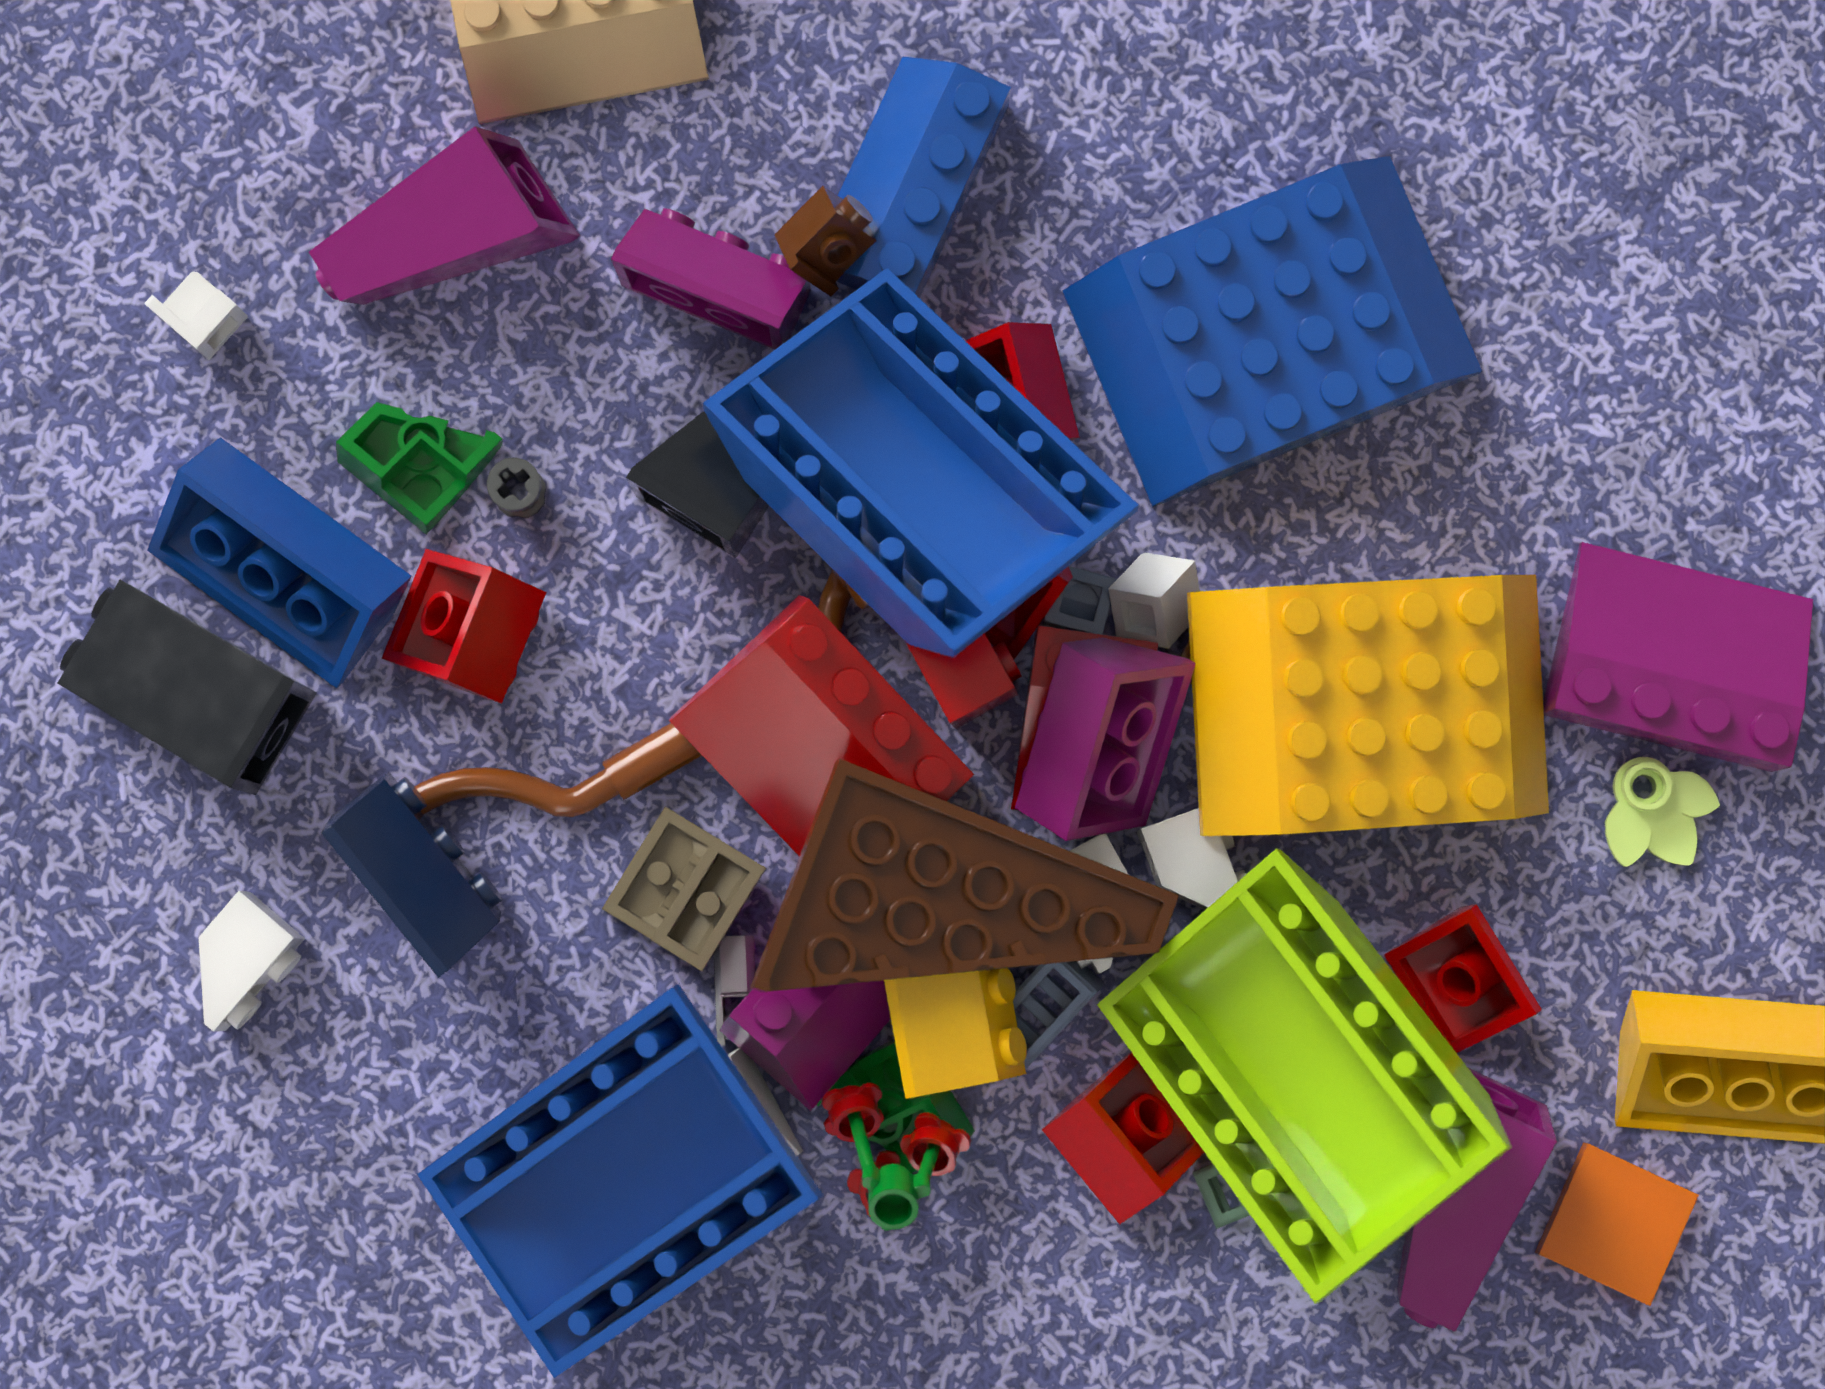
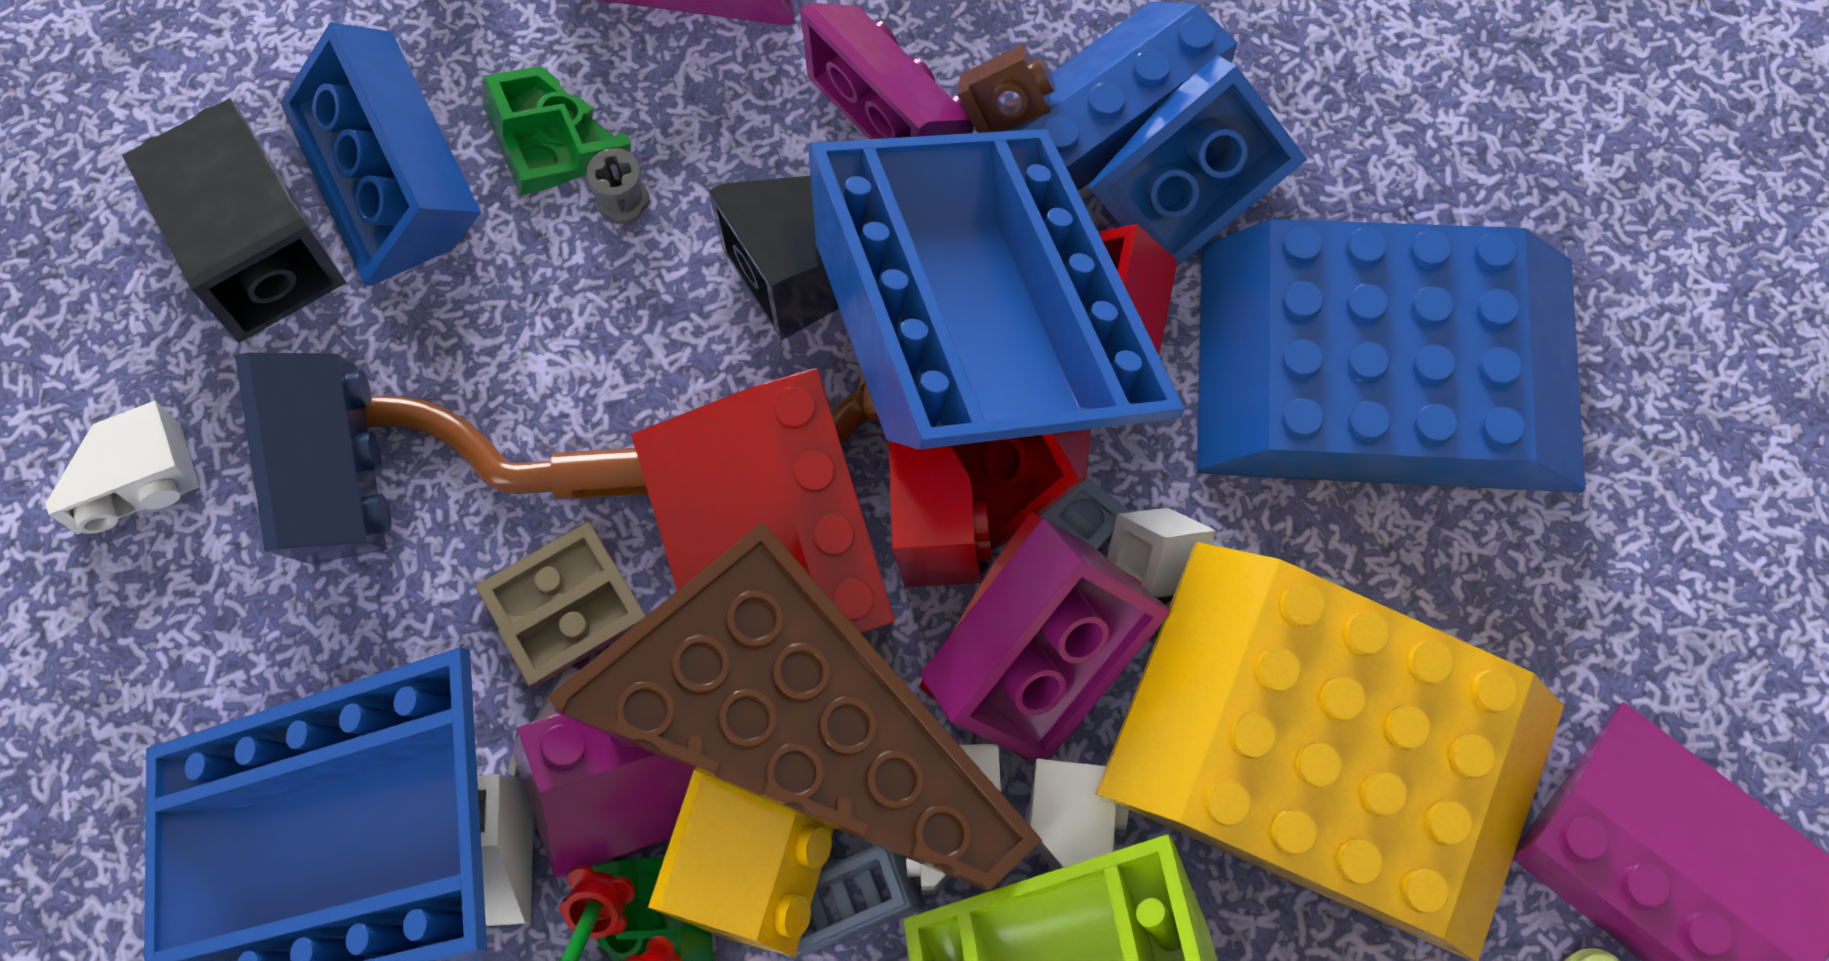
camera: 30 degrees right, 15 degrees down
red slope [381,549,547,704] -> none
none -> blue slope [1088,55,1307,267]

